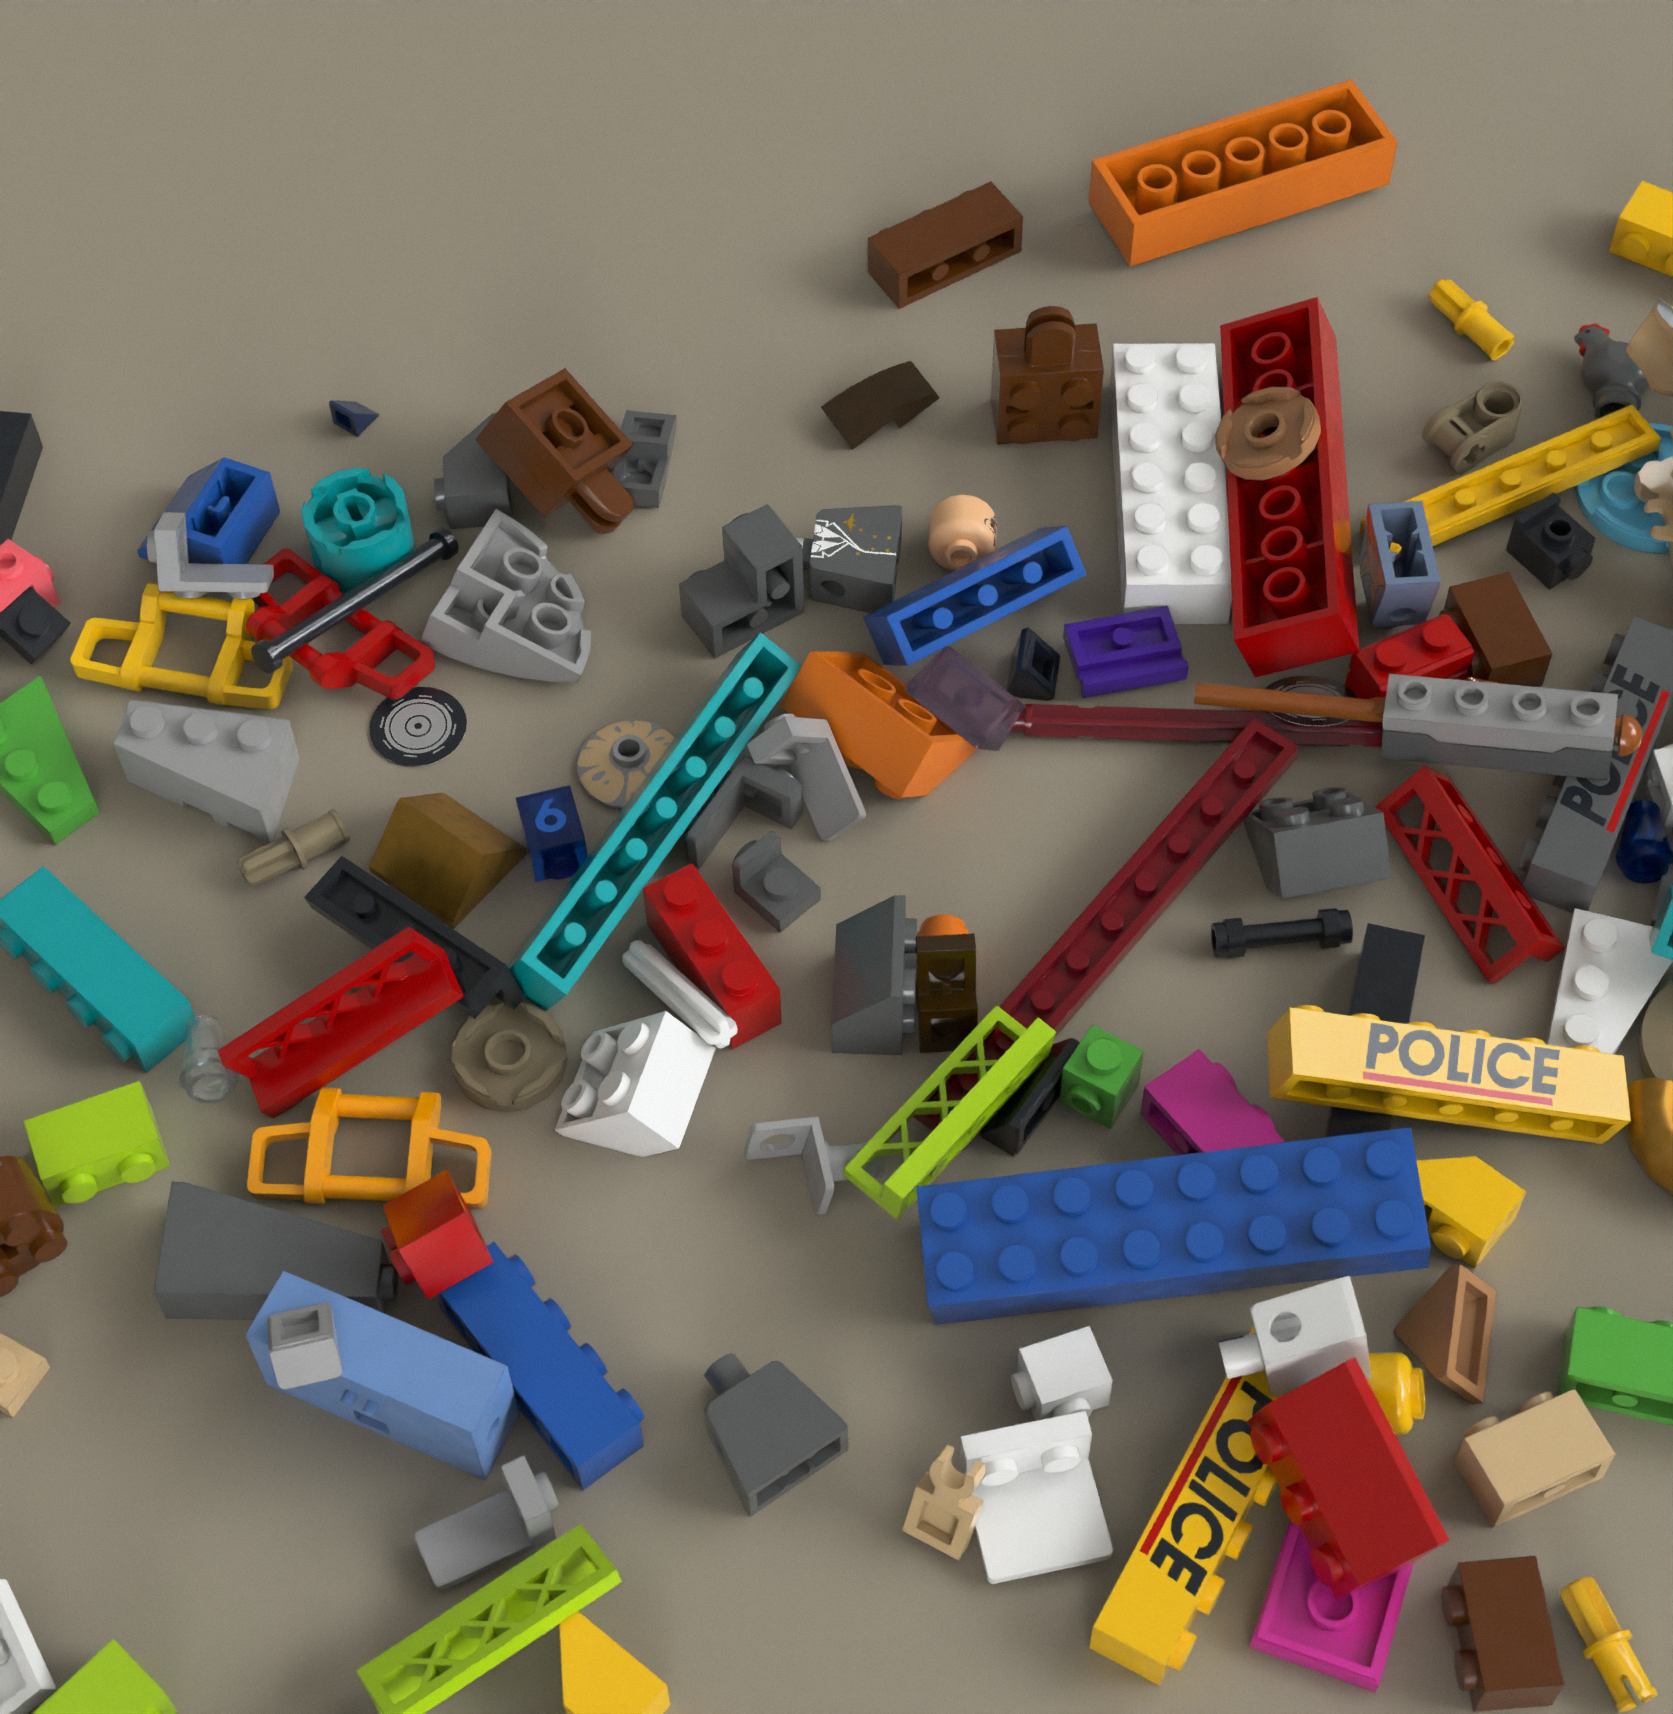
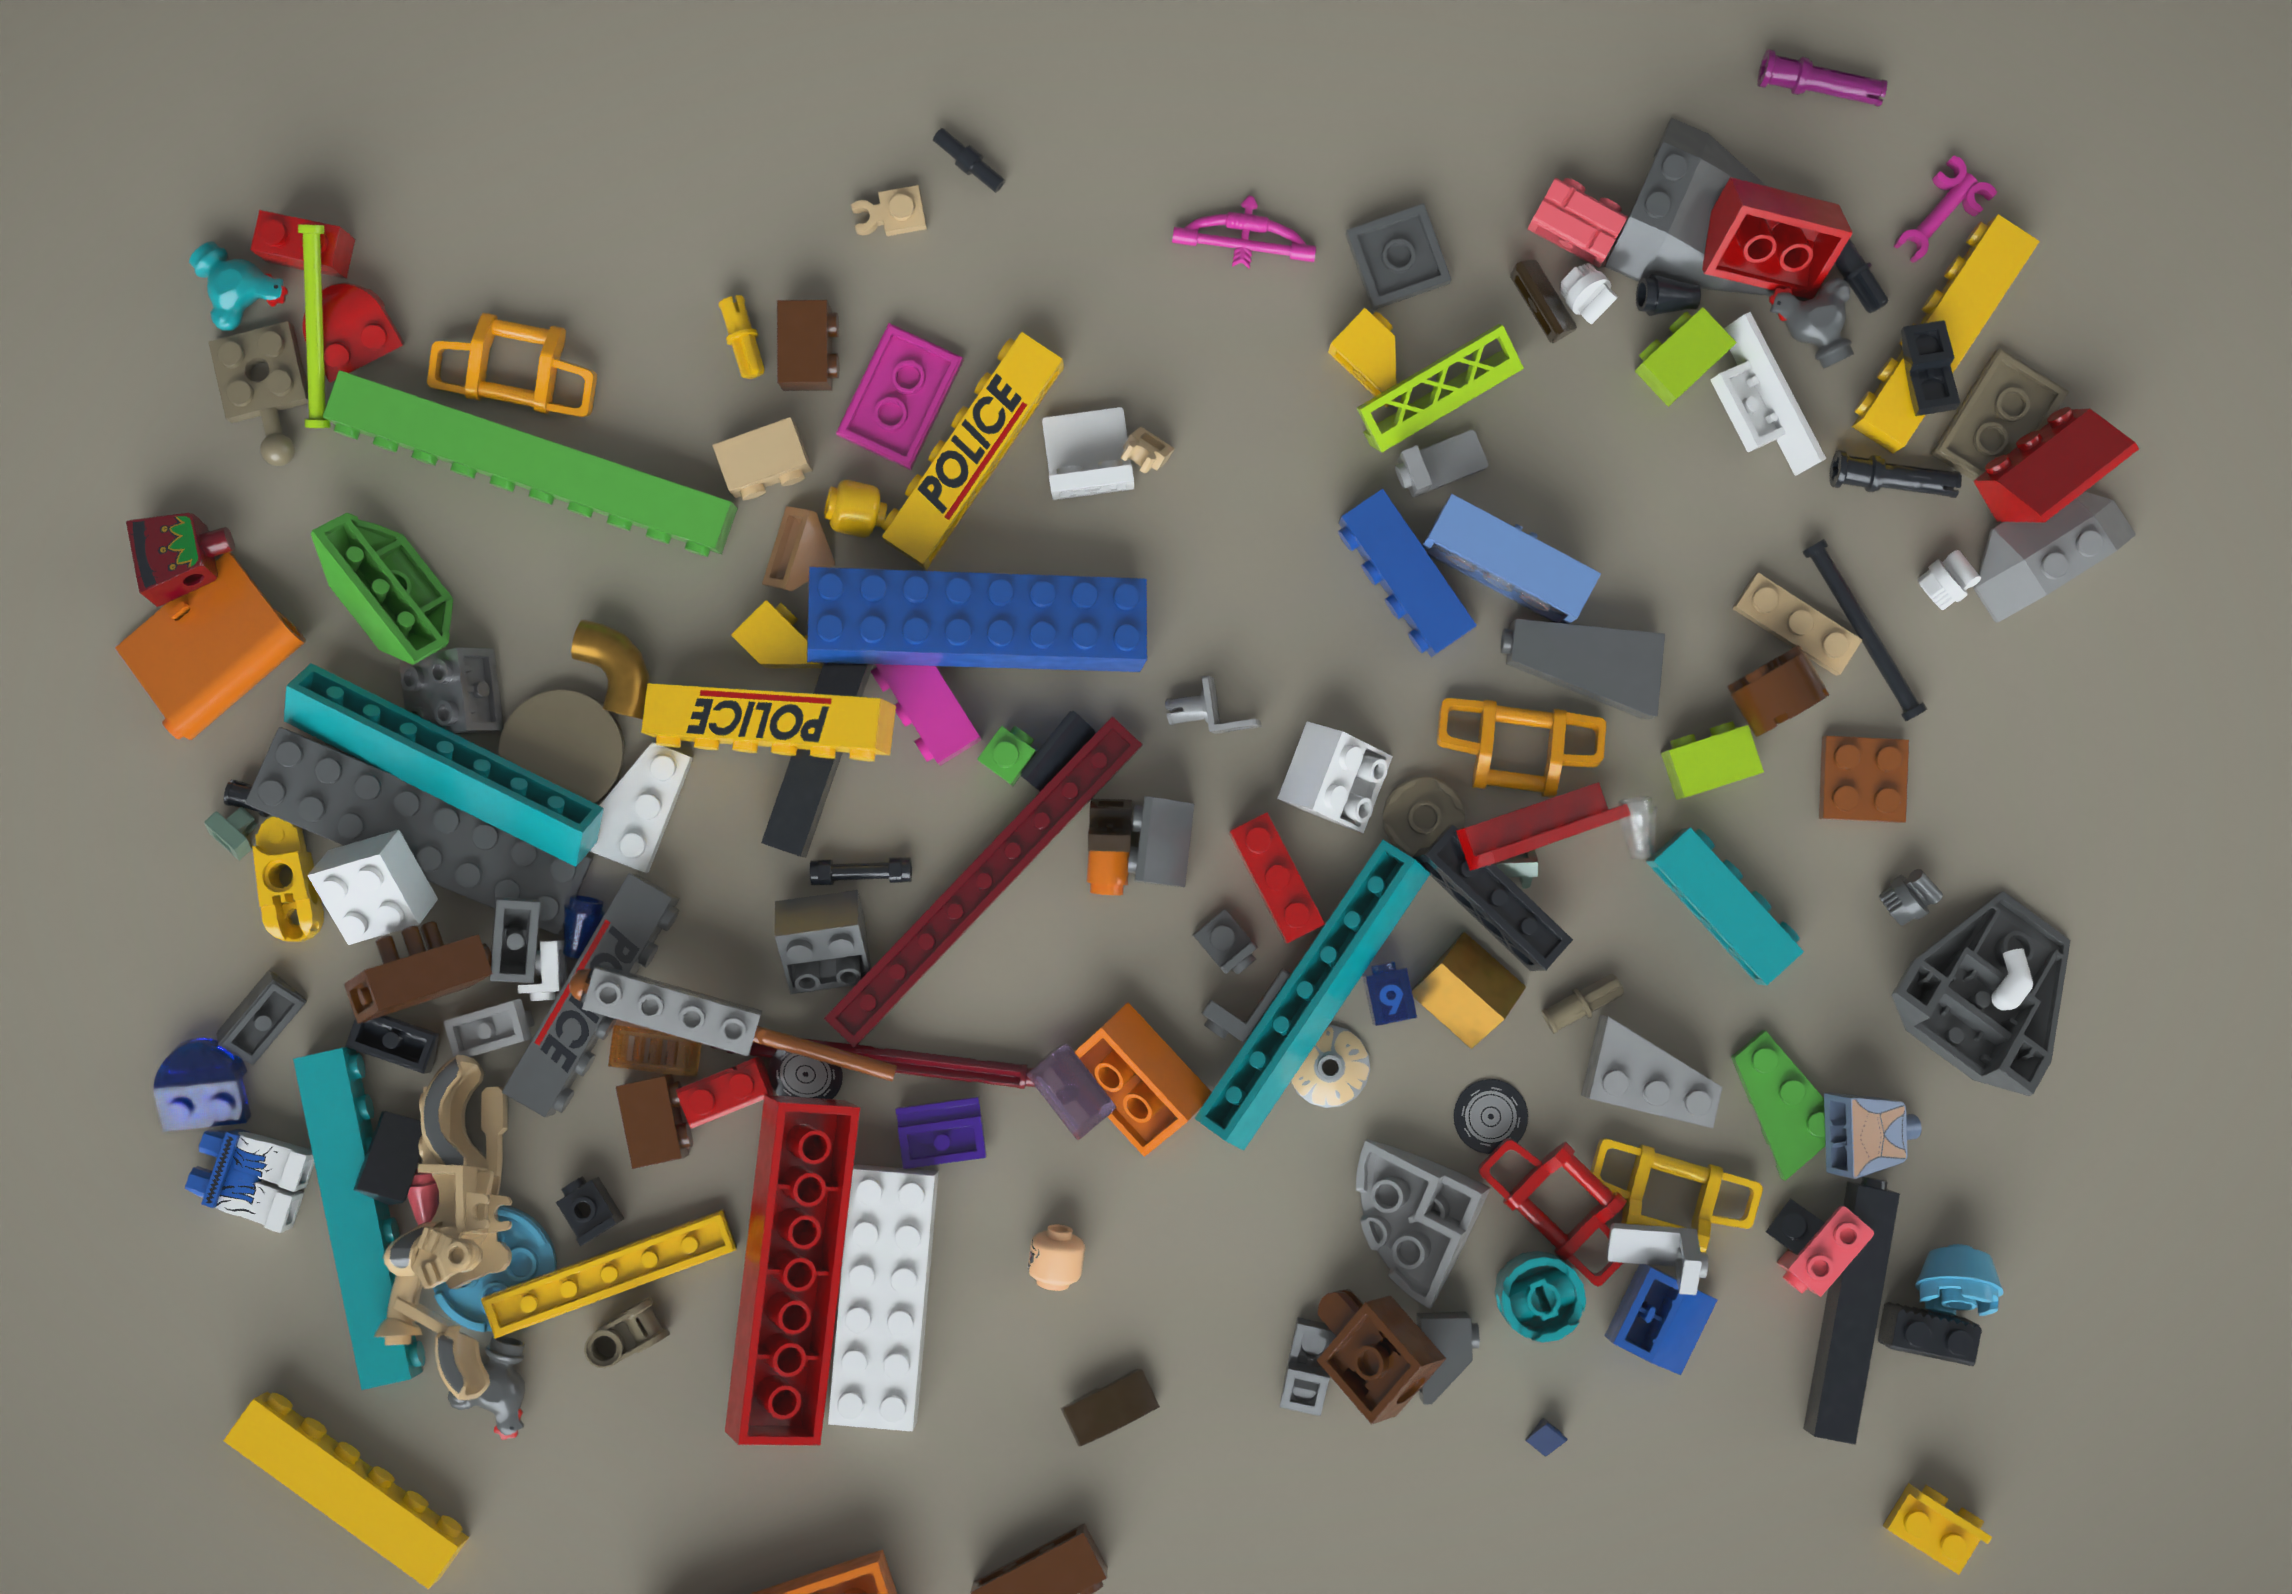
camera: 175 degrees left, 30 degrees up
black bar [251,527,459,673] -> none
light grey slope [267,1302,342,1389] -> none
red brick [381,1170,493,1300] -> none
white axle [622,940,737,1048] -> none
dark grey brick [679,504,804,658] -> none
dark grey torso [704,1353,848,1517] -> none
light grey bracket [747,714,866,841] -> none
dark grey torso [795,505,902,613] -> none
lime fence [843,1005,1056,1220] -> none
blue brick [863,526,1087,666] -> none
reddish brown brick [991,306,1104,445] -> none
black slope [1006,627,1061,701] -> none
white brick [1011,1326,1113,1421] -> none
medium nougat tile [1215,387,1321,480] -> none
white torso [1218,1276,1372,1396] -> none
red slope [1247,1358,1449,1600] -> none
sand blue torso [1360,501,1441,628] -> none
red fence [1375,766,1566,984] -> none
yellow axle [1428,279,1515,360] -> none

